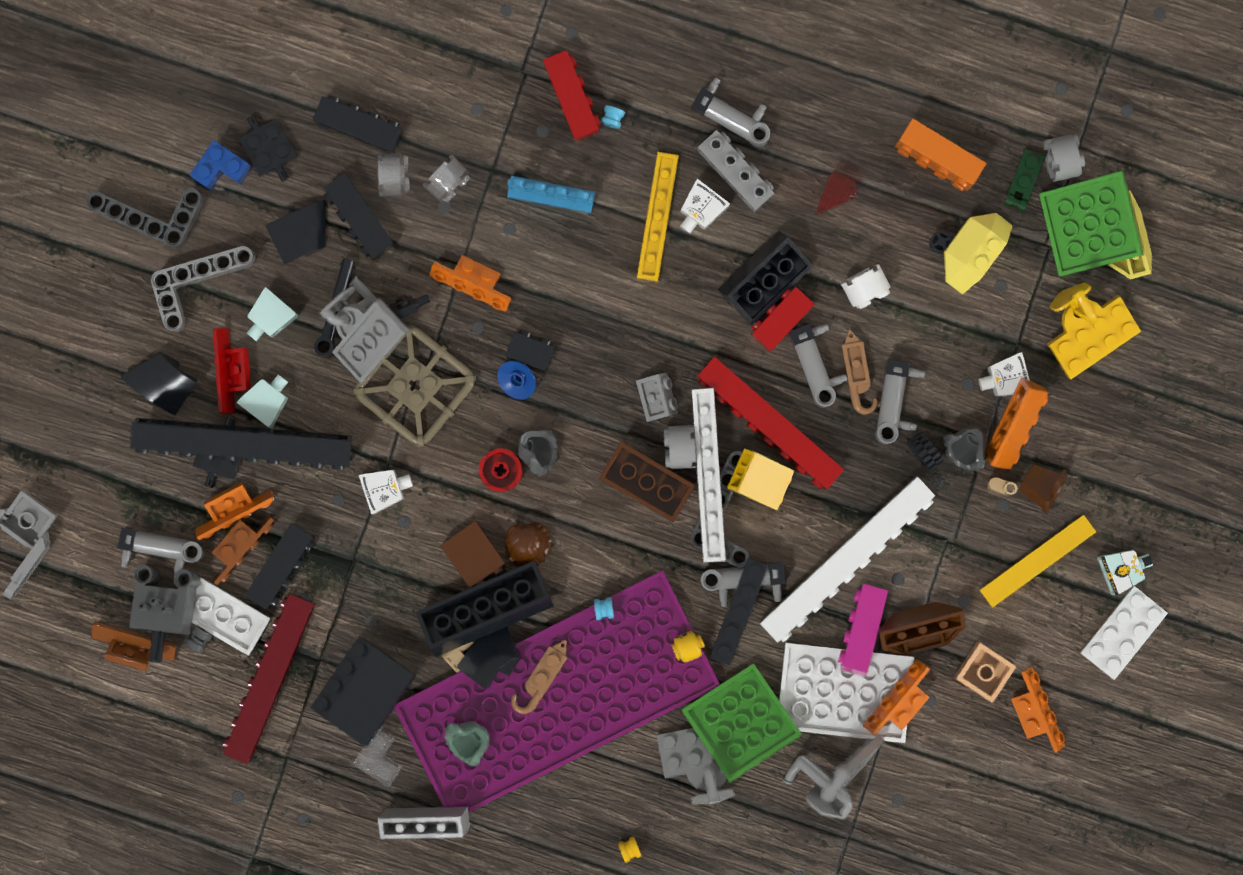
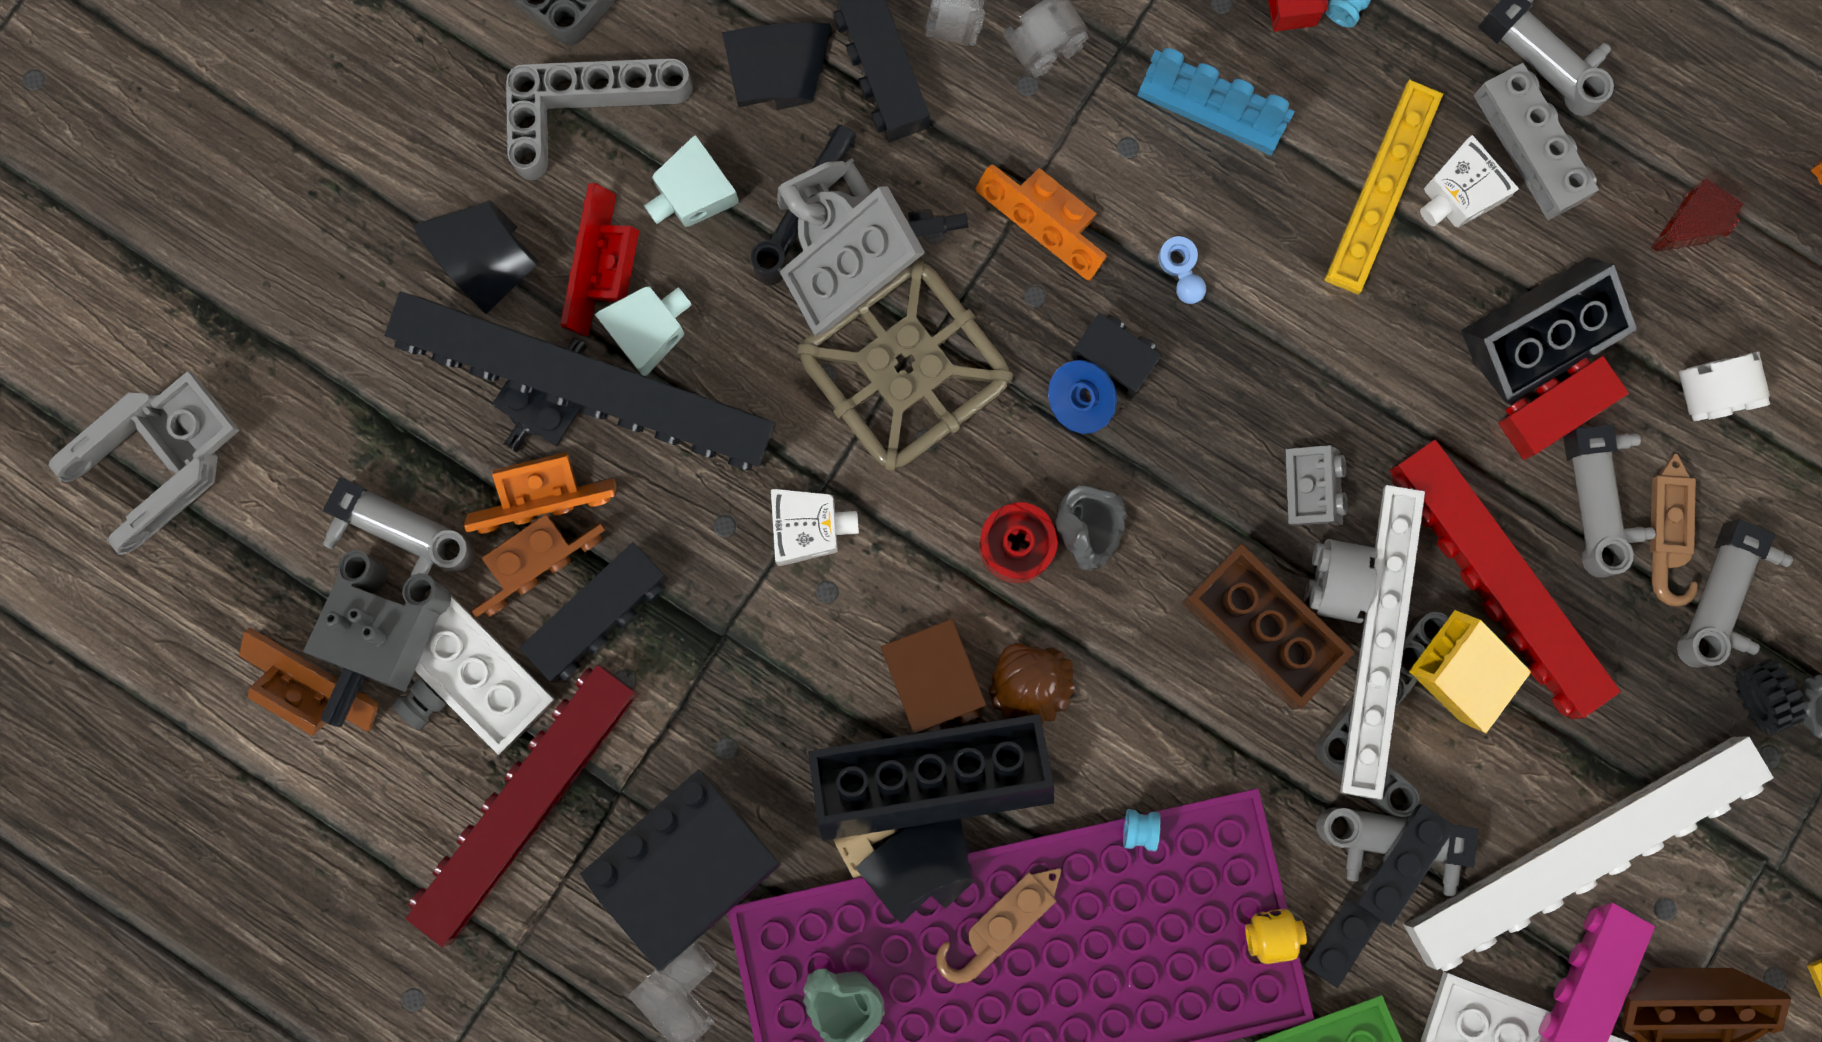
camera: 15 degrees right, 5 degrees down
none -> light blue plate [1158,236,1206,304]

